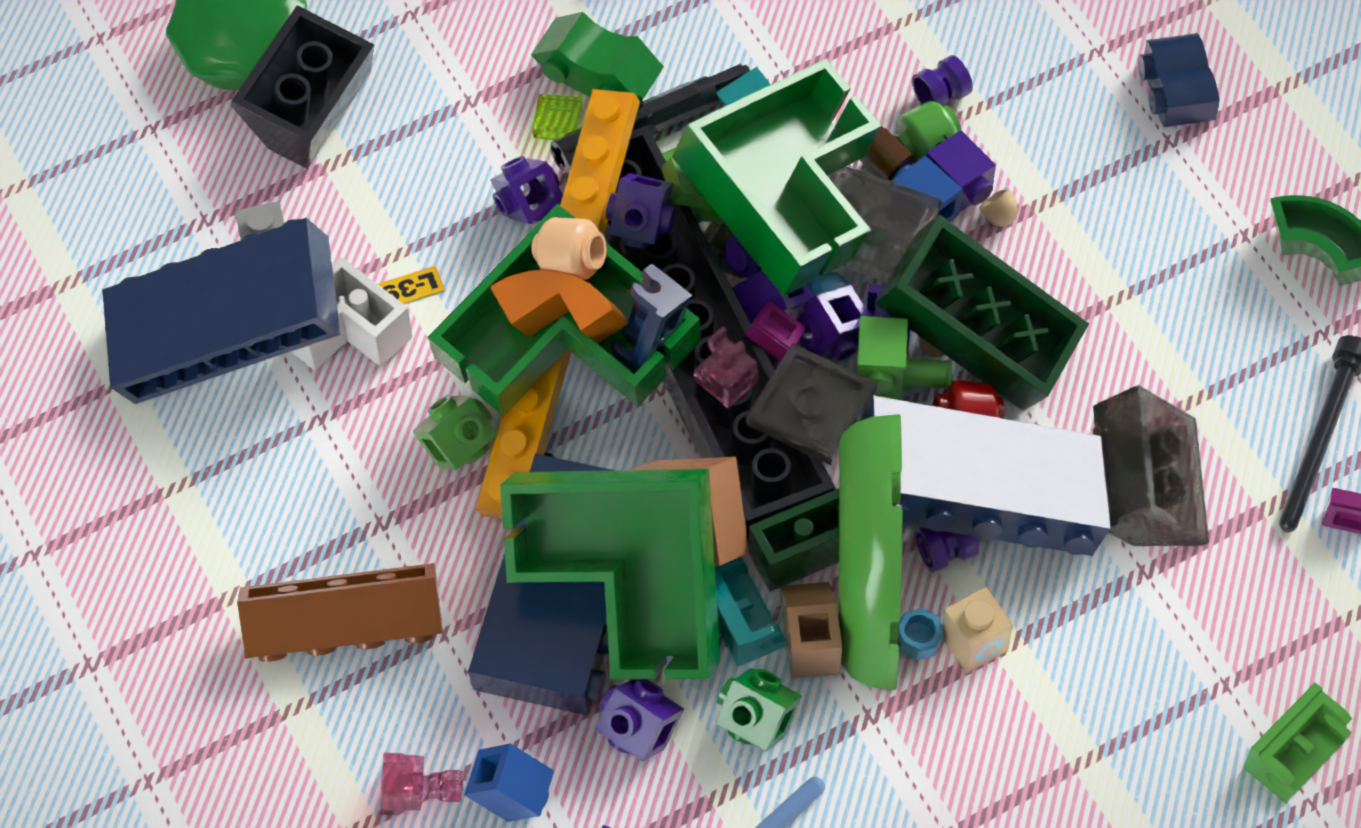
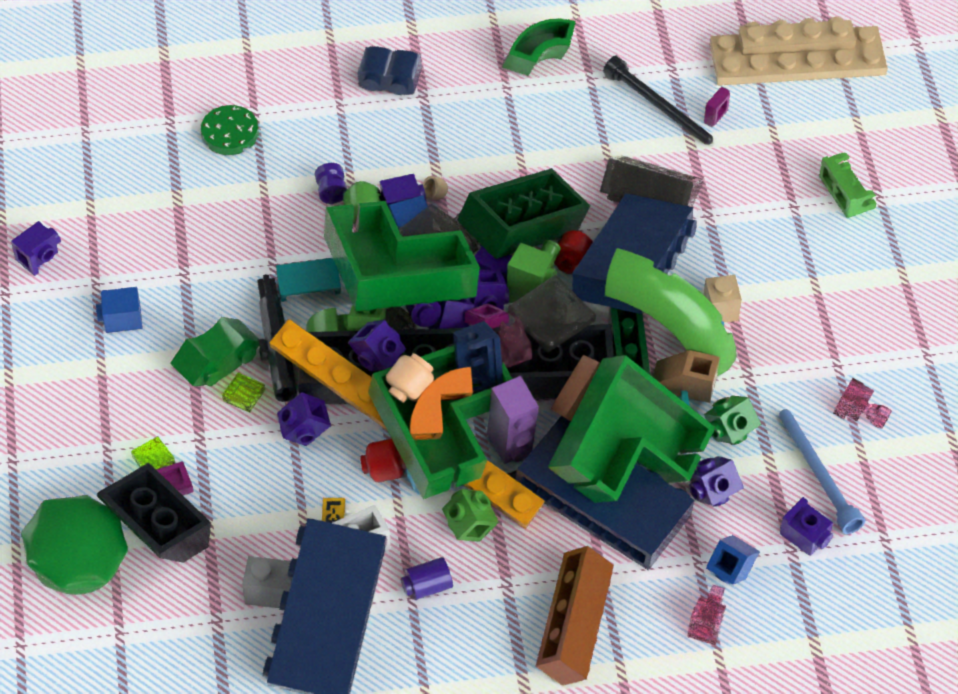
camera: 70 degrees left, 5 degrees down
none -> clear neon green tile [131,436,175,470]
none -> magenta tile [157,461,194,495]
none -> dark purple brick [401,557,453,600]
none -> medium lavender brick [487,376,539,464]

